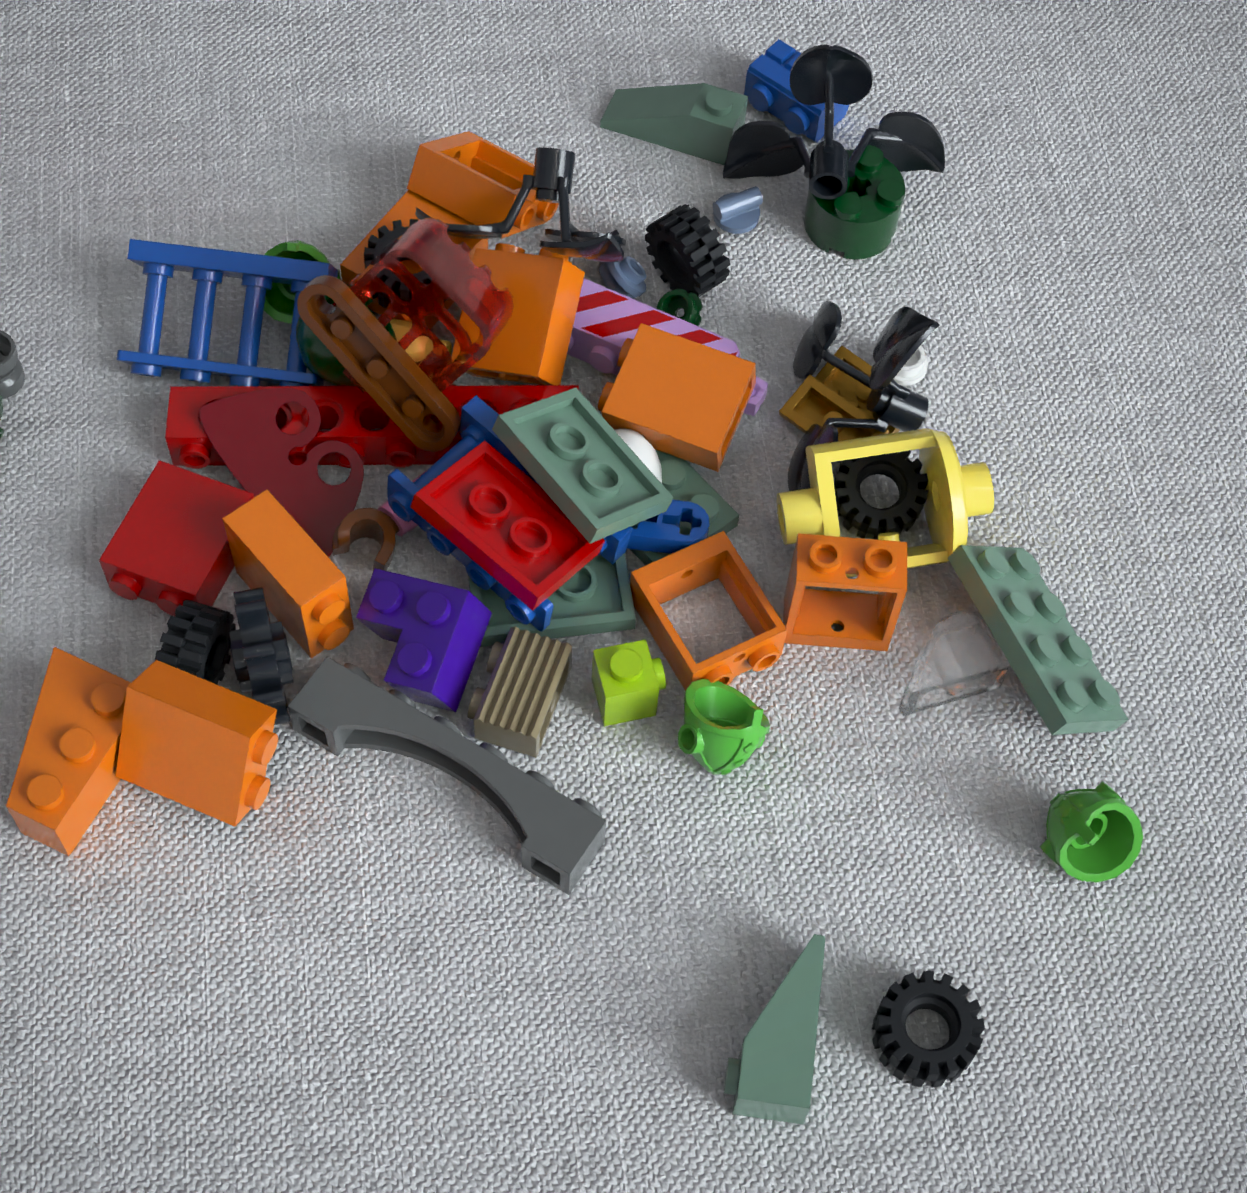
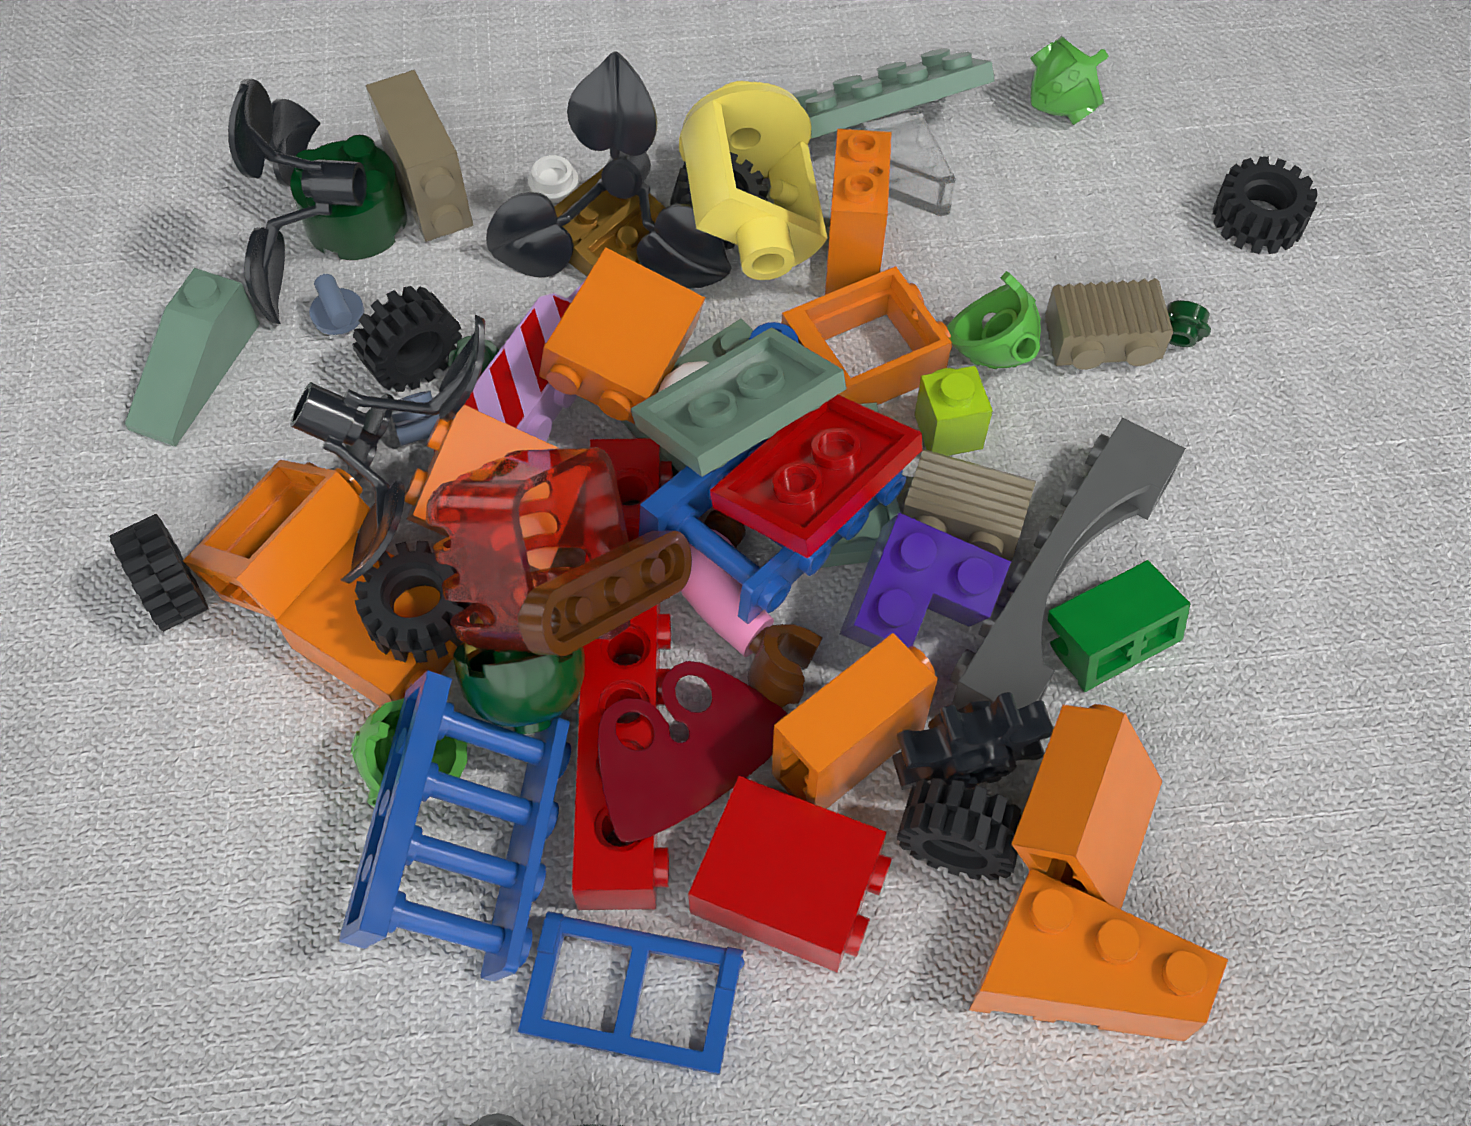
camera: 85 degrees left, 0 degrees up
sand green slope [724,934,826,1125] -> none
blue brick [744,39,849,143] -> none
none -> black tyre [109,514,209,632]
none -> dark tan brick [365,69,474,242]
none -> blue window [518,911,745,1075]
none -> dark tan brick [1045,278,1173,370]
none -> green hinge [1048,560,1191,692]
none -> dark green plate [1166,300,1211,347]

